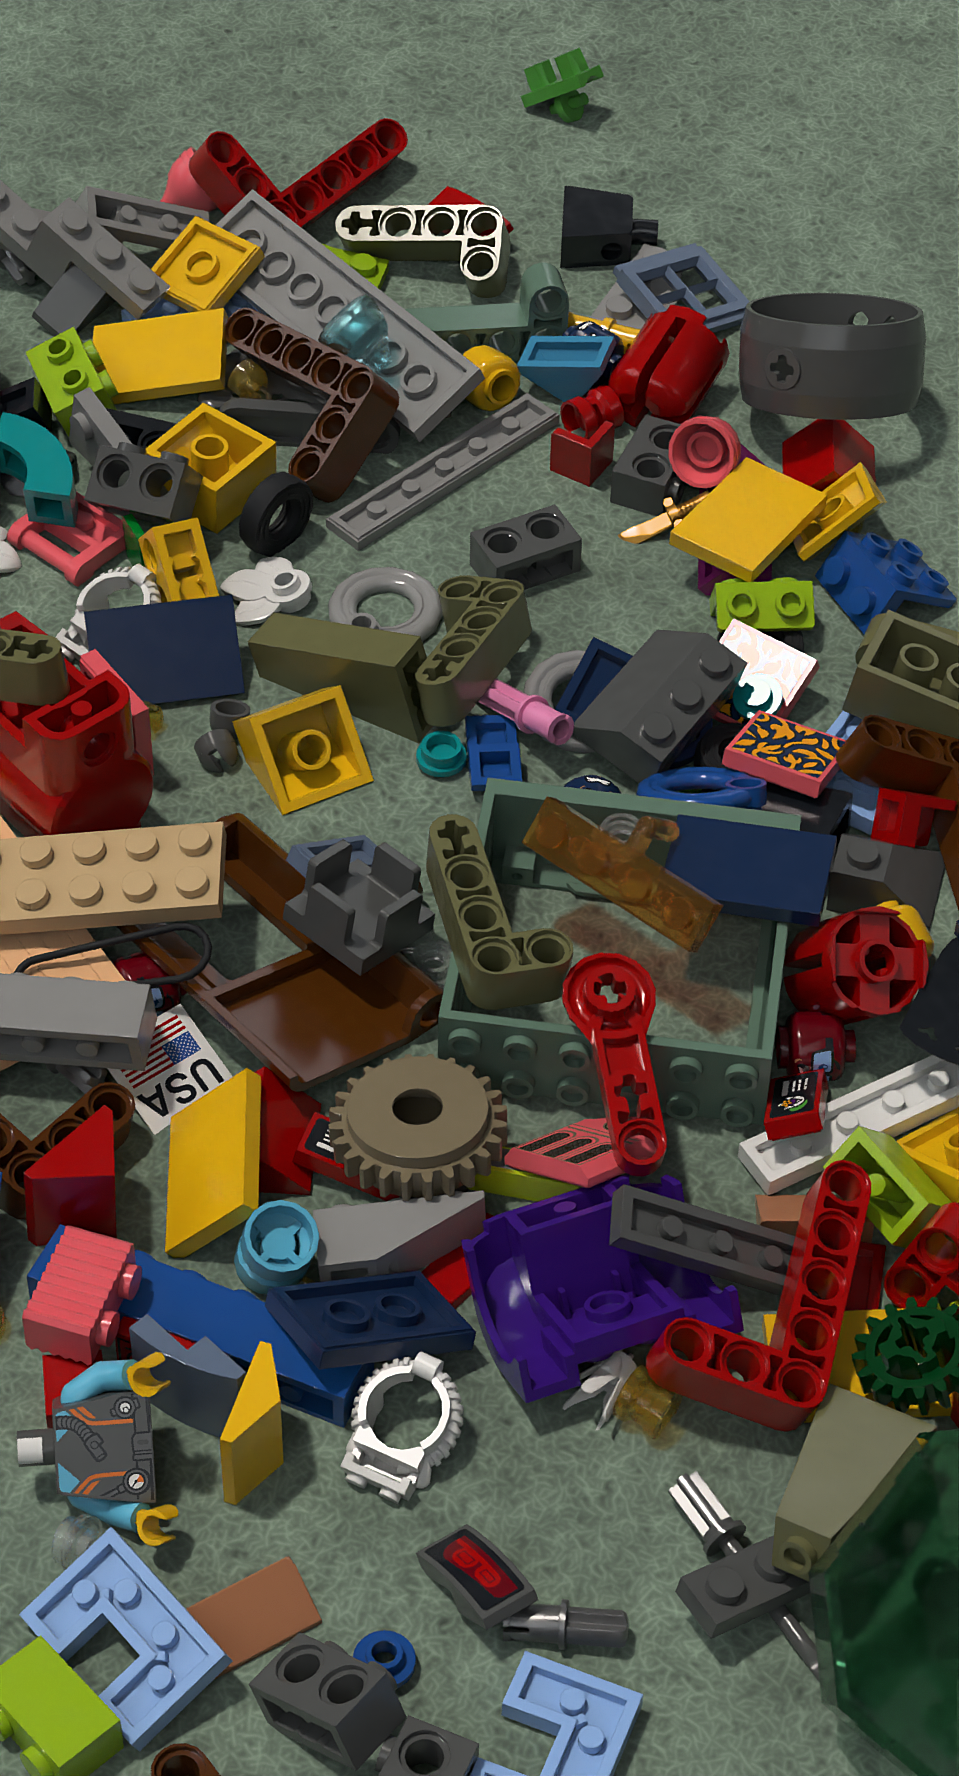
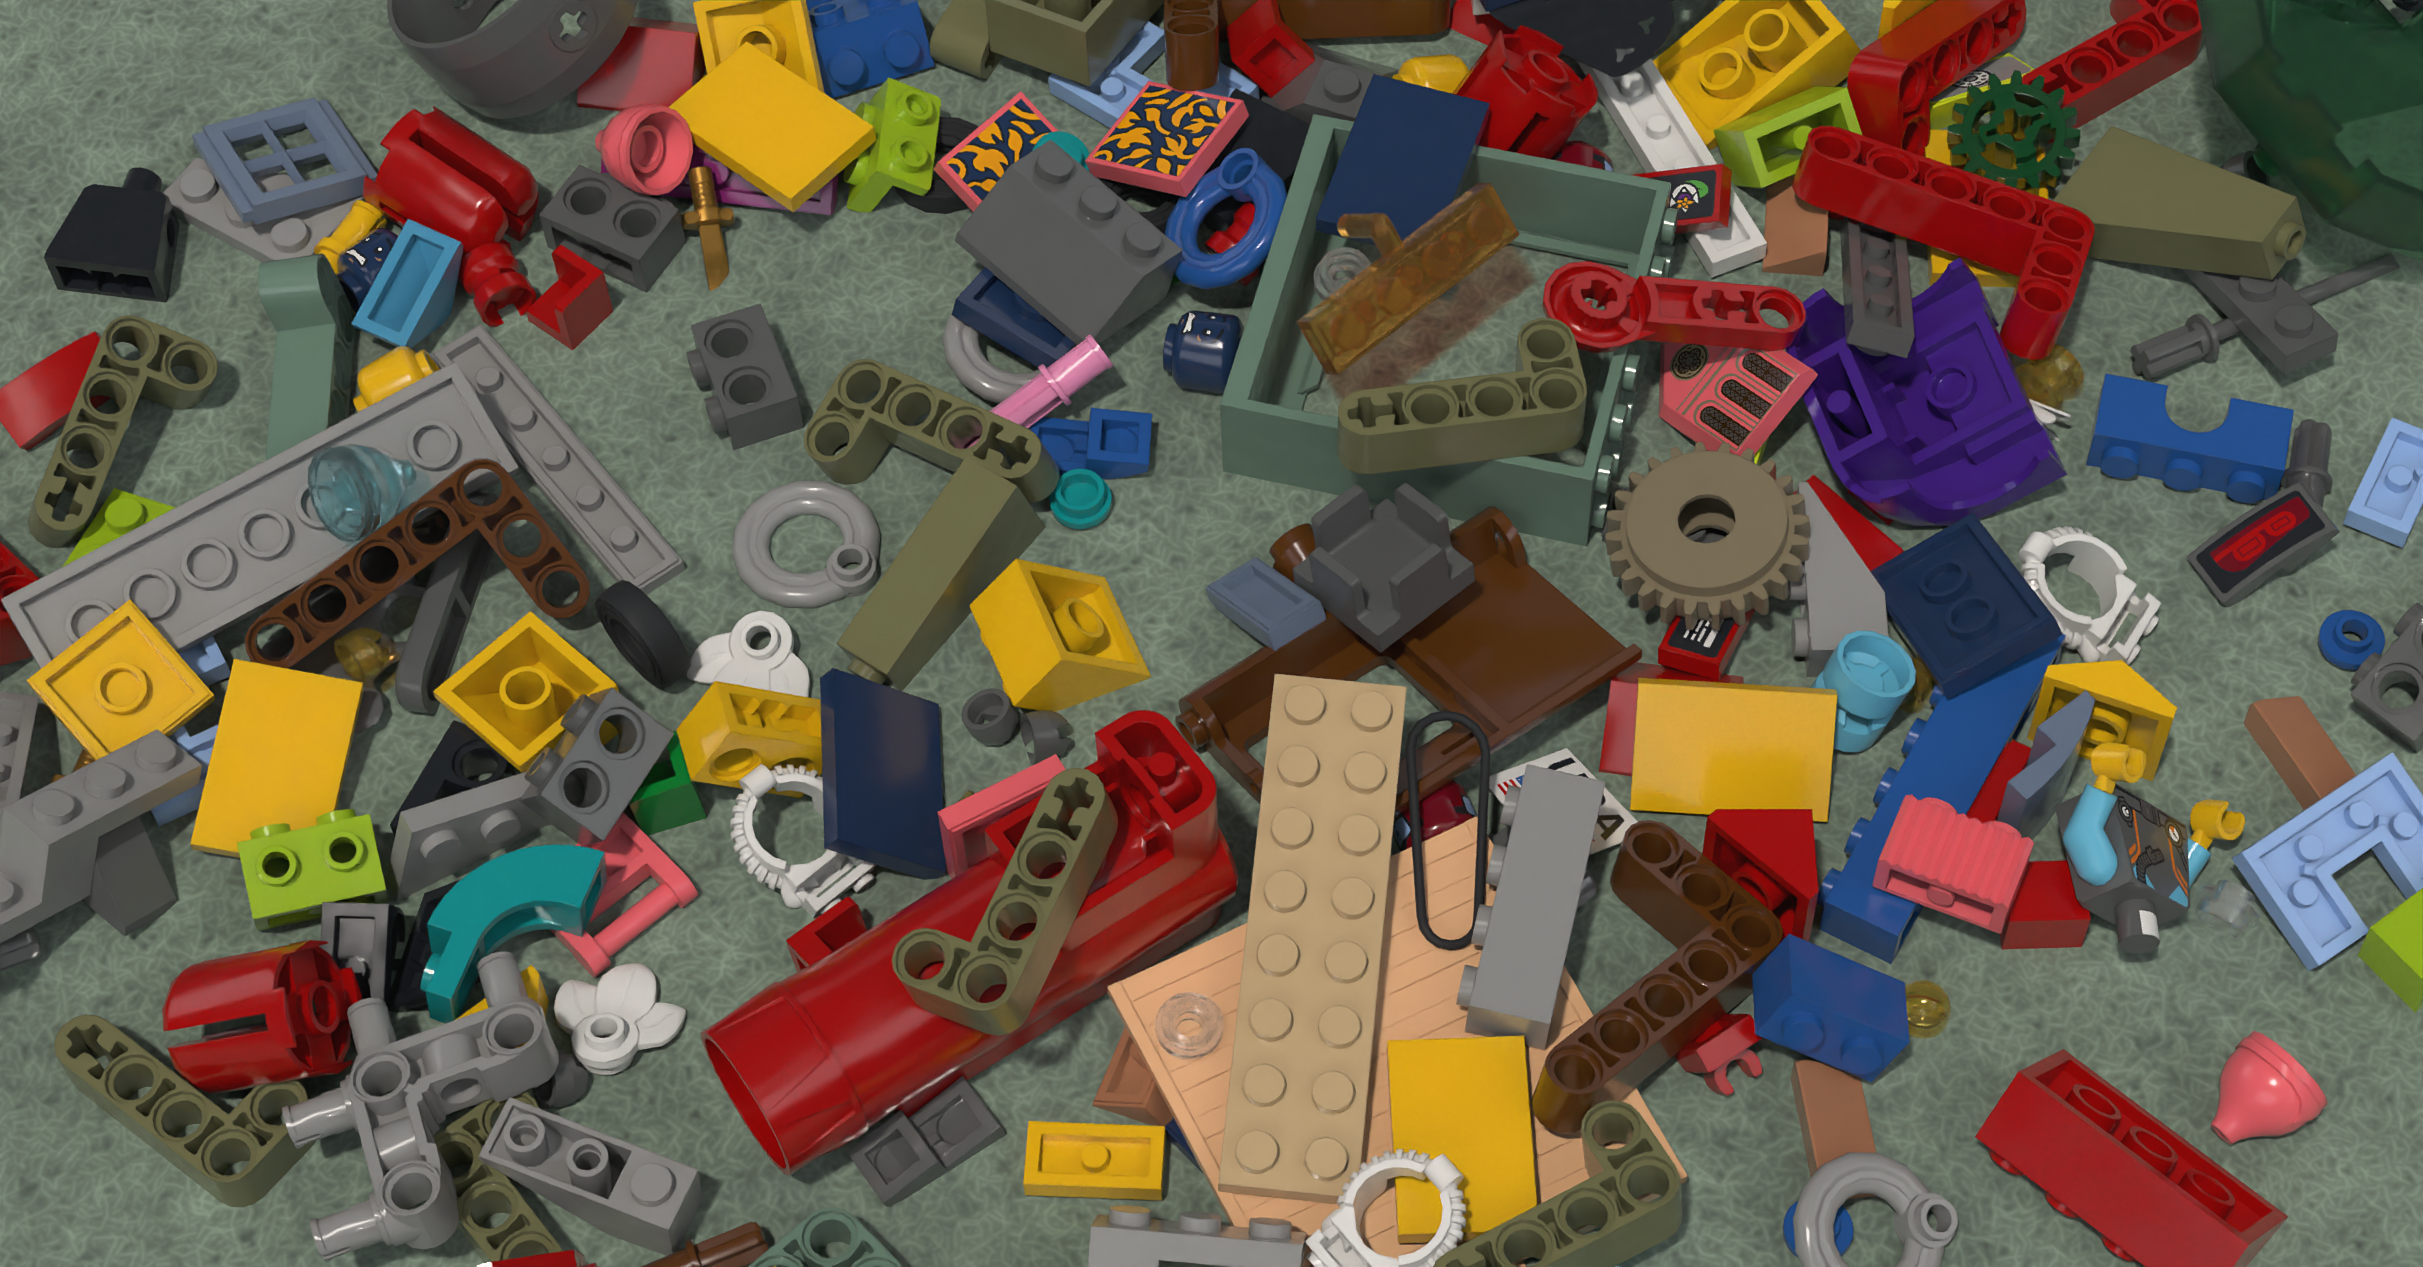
camera: 80 degrees left, 10 degrees up
none -> blue arch [2086,373,2294,503]

